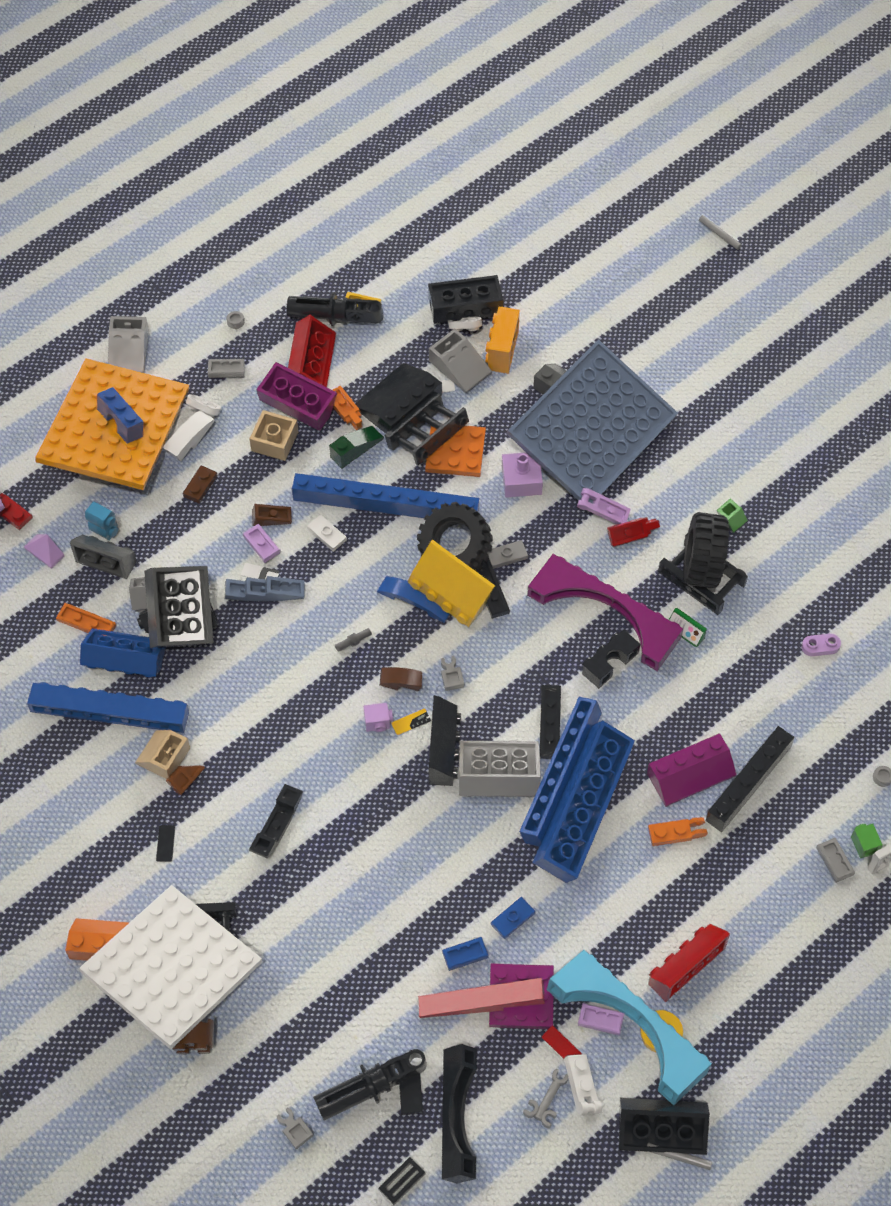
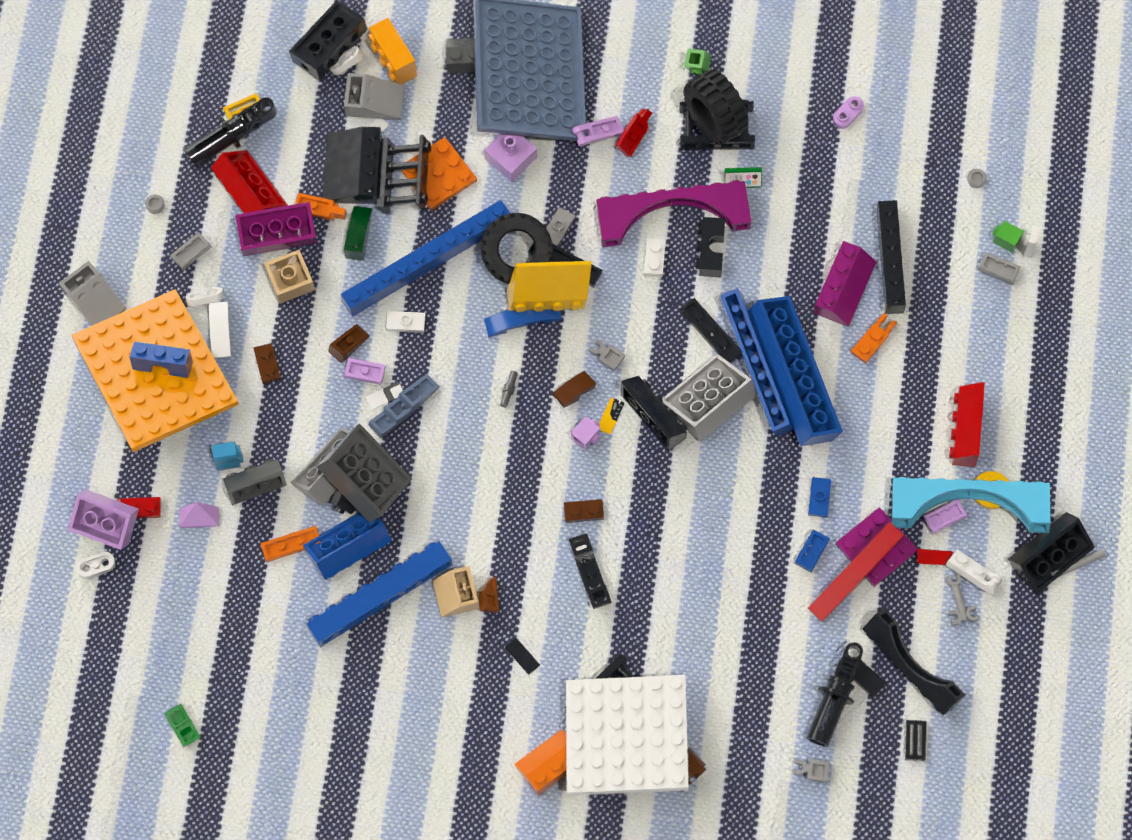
camera: 40 degrees left, 10 degrees up
none -> reddish brown plate [564,499,604,523]
none -> white plate [644,238,666,277]

